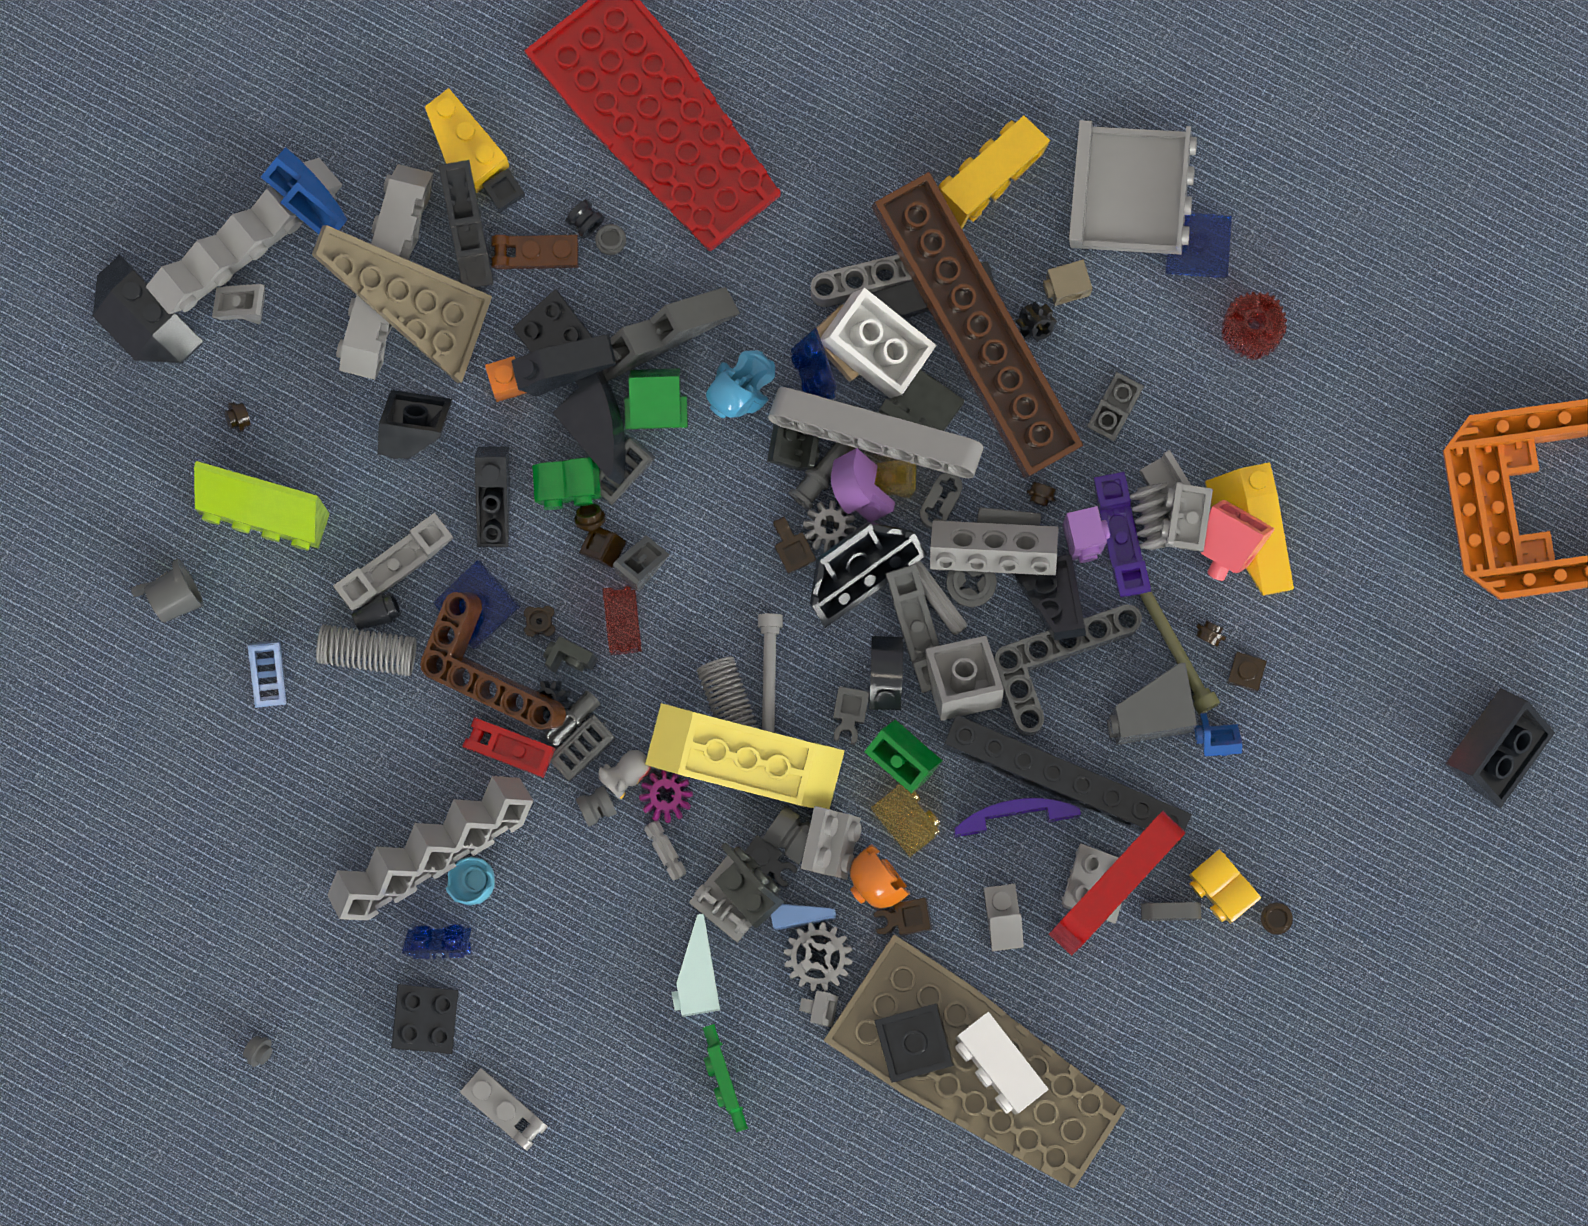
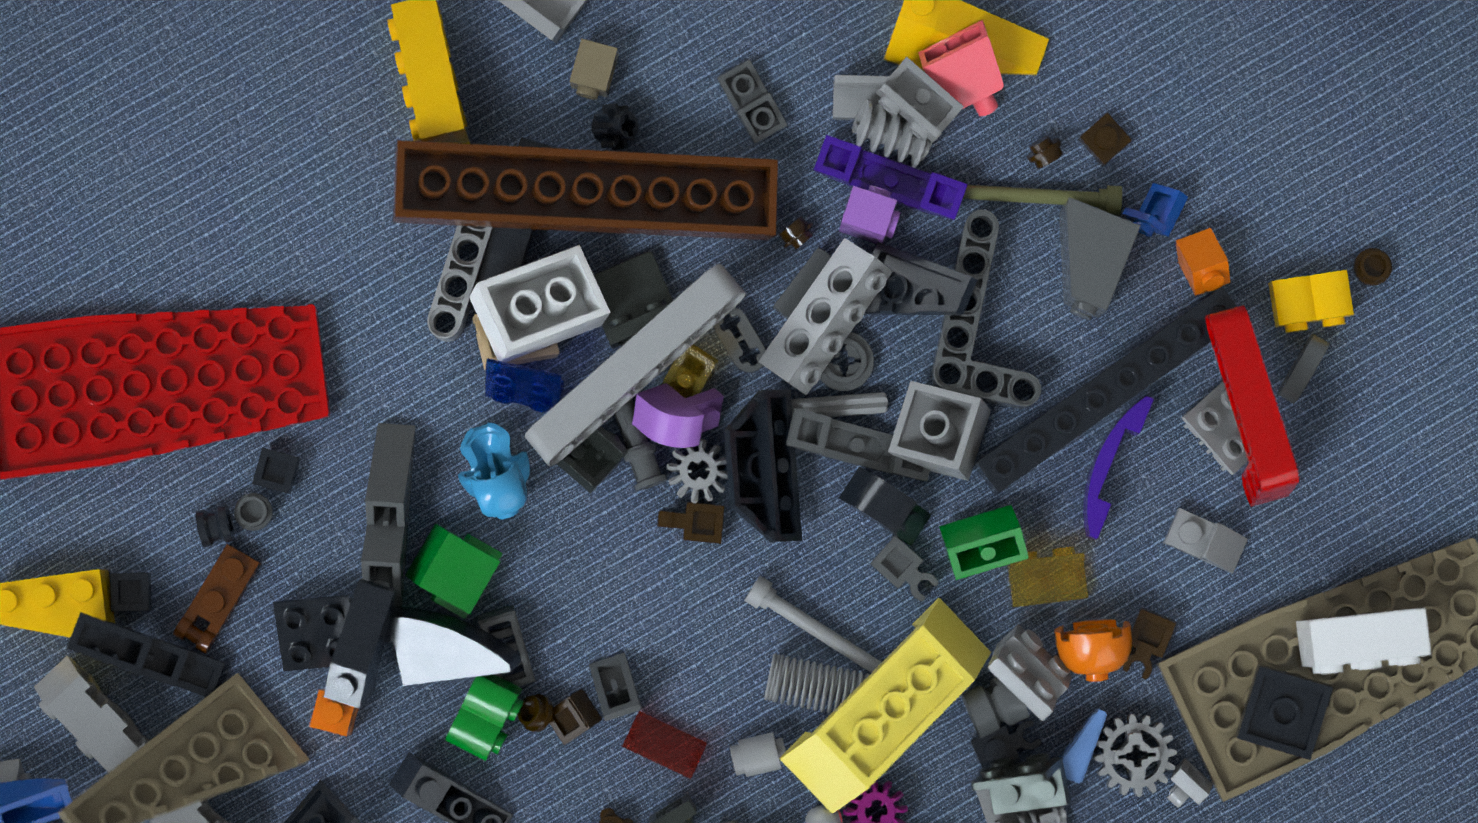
camera: 60 degrees left, 5 degrees up
none -> black plate [252,447,301,494]
none -> light grey brick [730,732,786,777]
none -> orange brick [1176,228,1231,296]

